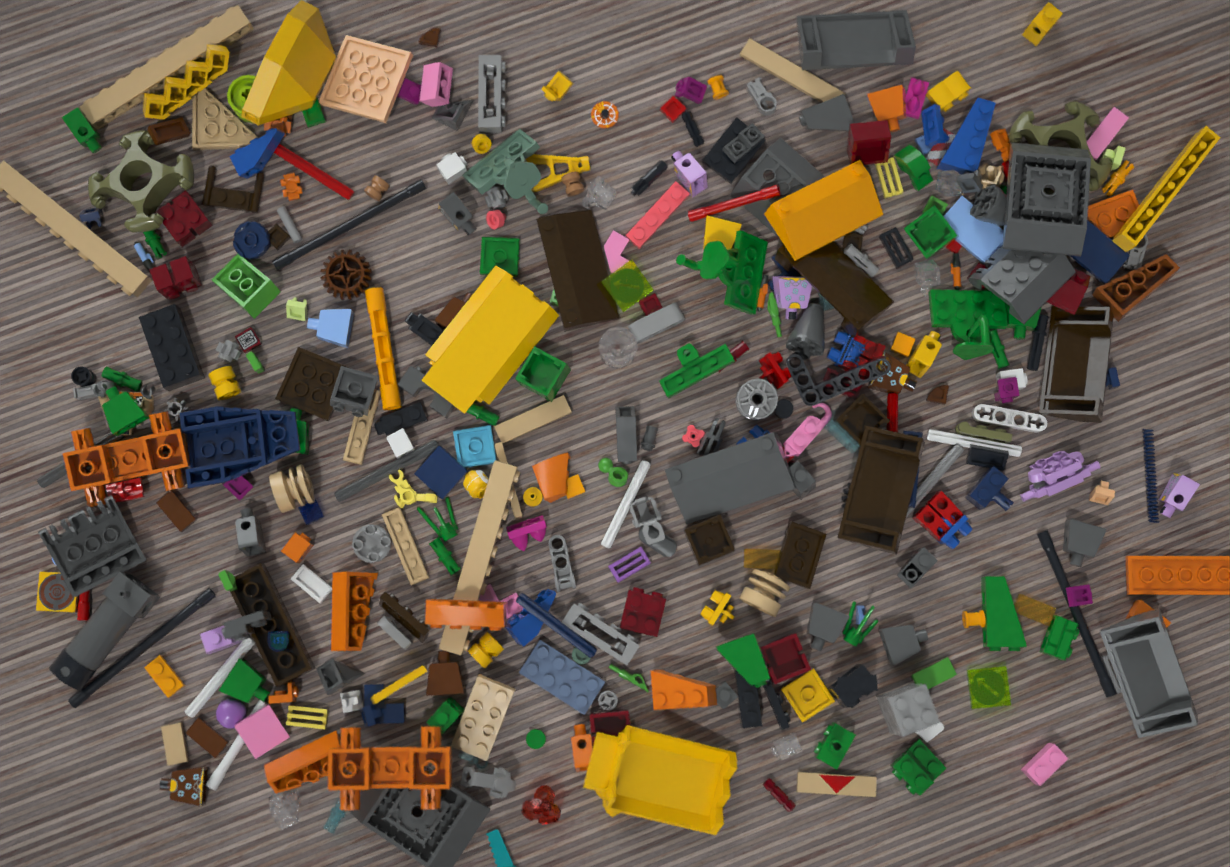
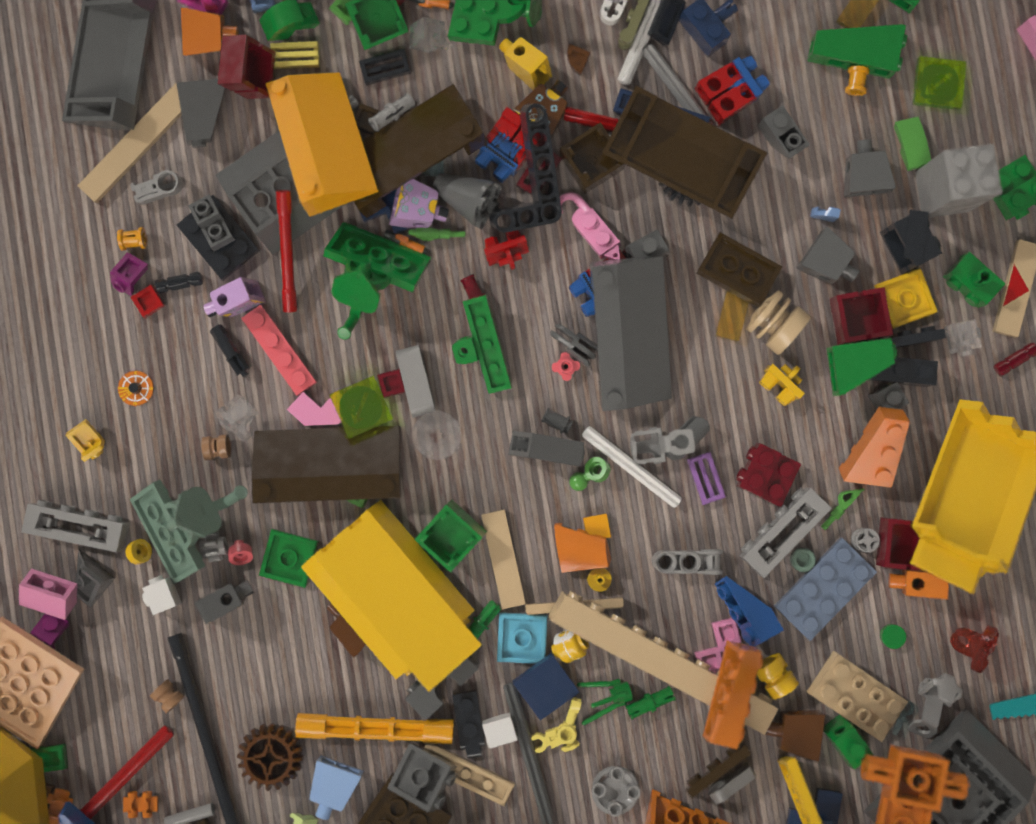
camera: 75 degrees left, 5 degrees up
tan tile [382,507,429,586] -> none
black hinge [404,312,443,346] -> none
dark pink tile [506,515,547,551] -> none
dark blue axle [516,593,597,658] -> none
yellow plate [526,154,590,193] -> none
dark brown container [683,515,735,566] -> none
yellow torso [703,215,742,249] -> none
light grey wheel [735,379,778,421] -> none
black tile [774,399,794,419] -> none
clear light blue tile [825,420,860,454] -> none
green plant [842,601,878,647] -> none
light orange tile [890,332,915,357] -> none

